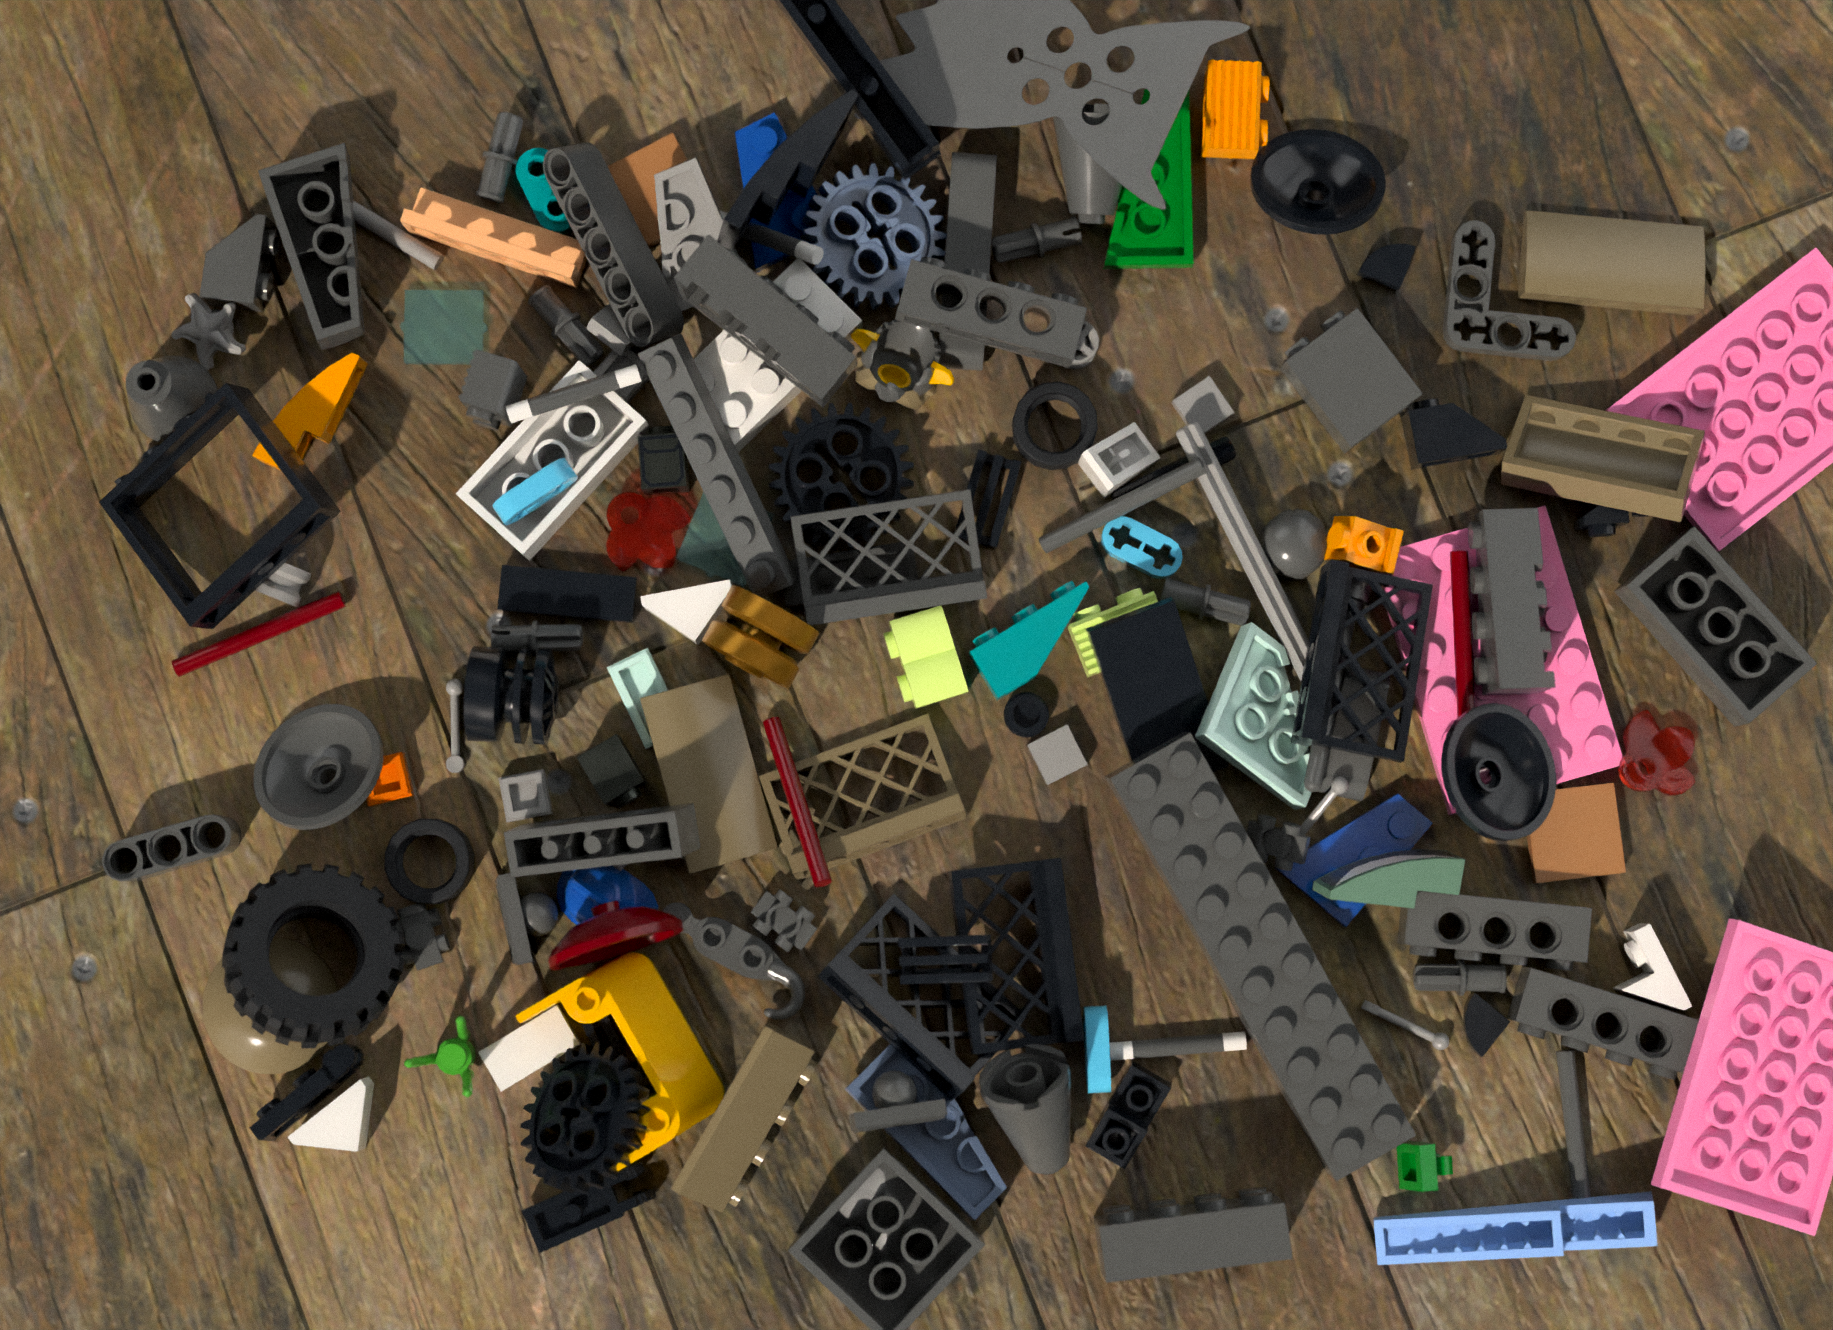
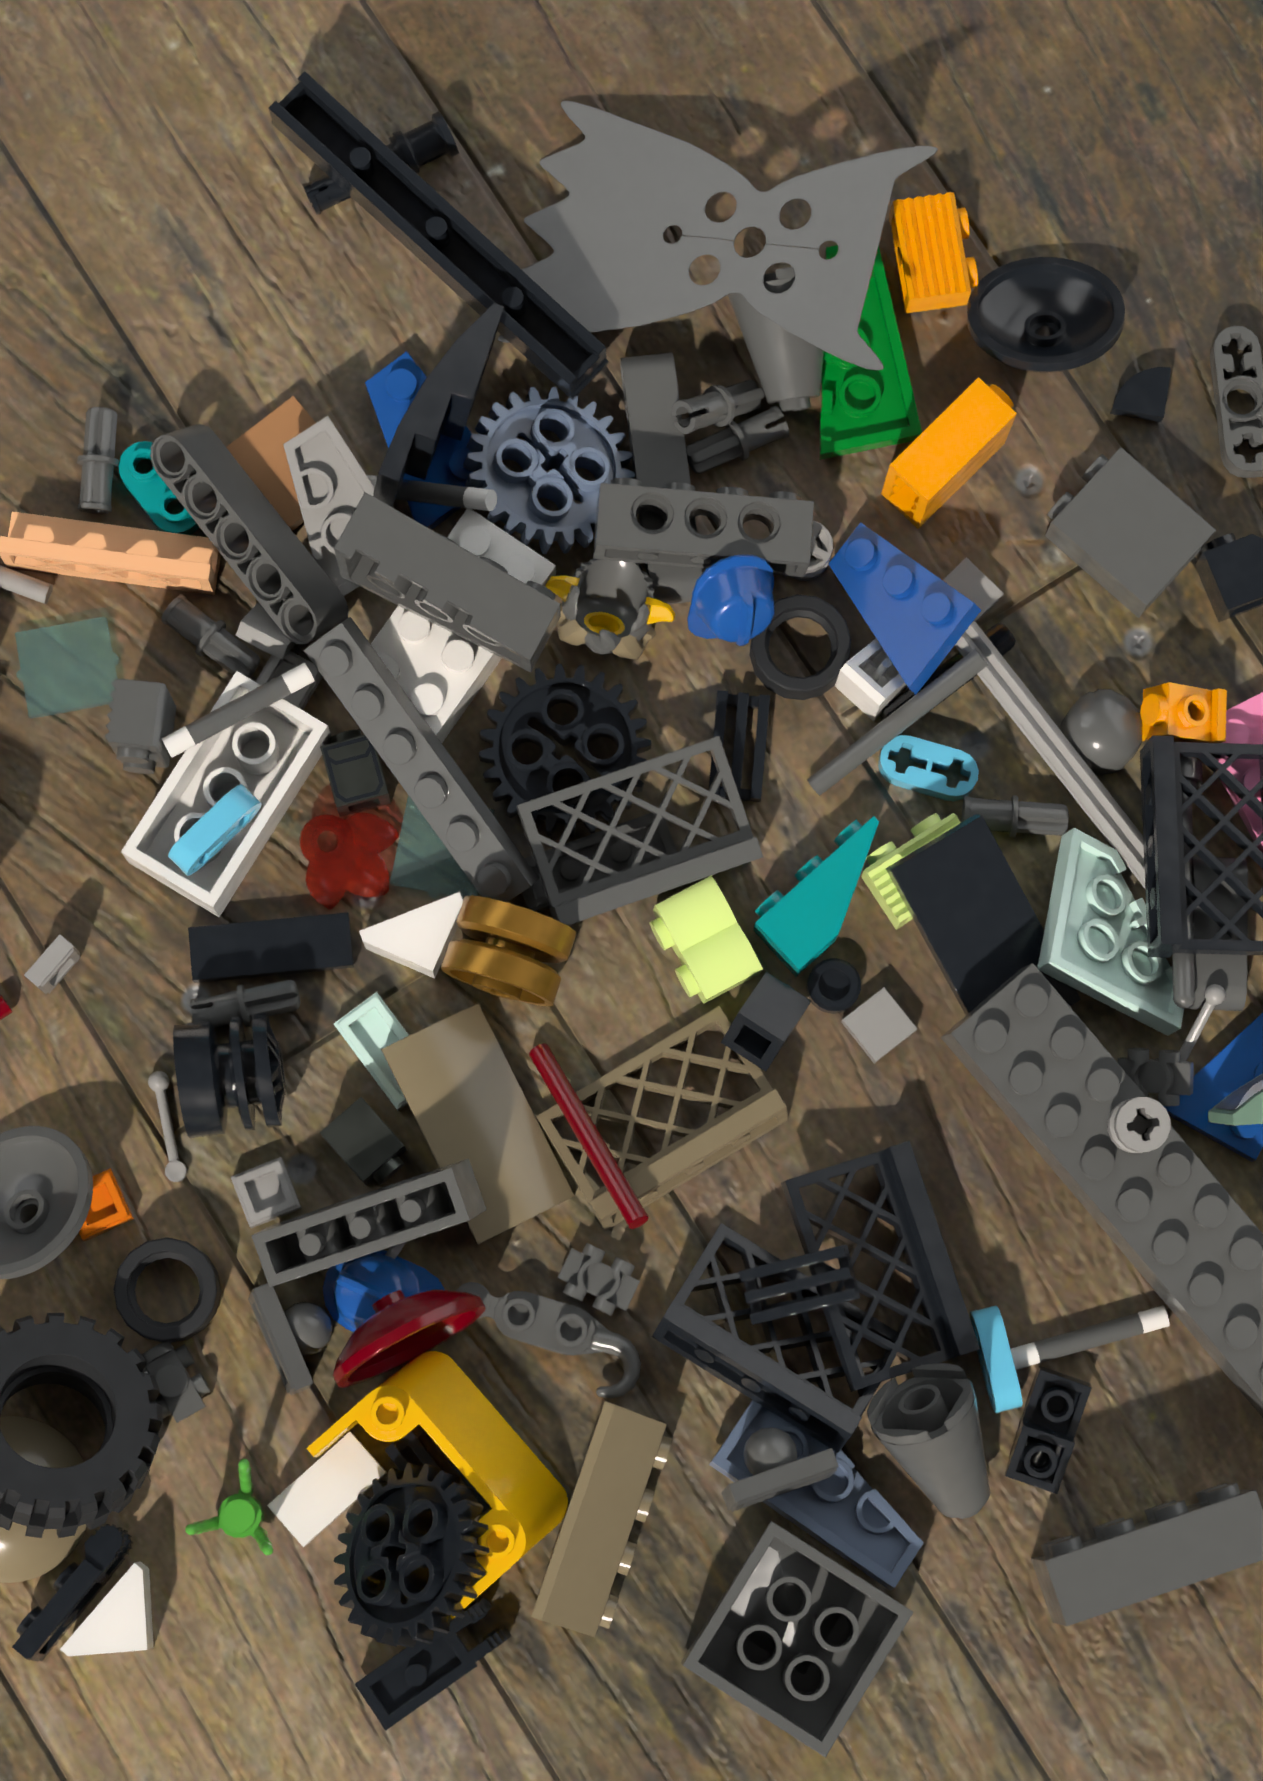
camera: 15 degrees left, 5 degrees down
none -> light grey tile [24,934,81,994]
none -> dark grey axle [671,380,765,434]
none -> blue piece [687,554,775,646]
none -> black brick [721,972,811,1072]
none -> blue wing [829,522,982,694]
none -> light orange brick [881,377,1017,529]
none -> light grey wheel [1107,1097,1171,1153]

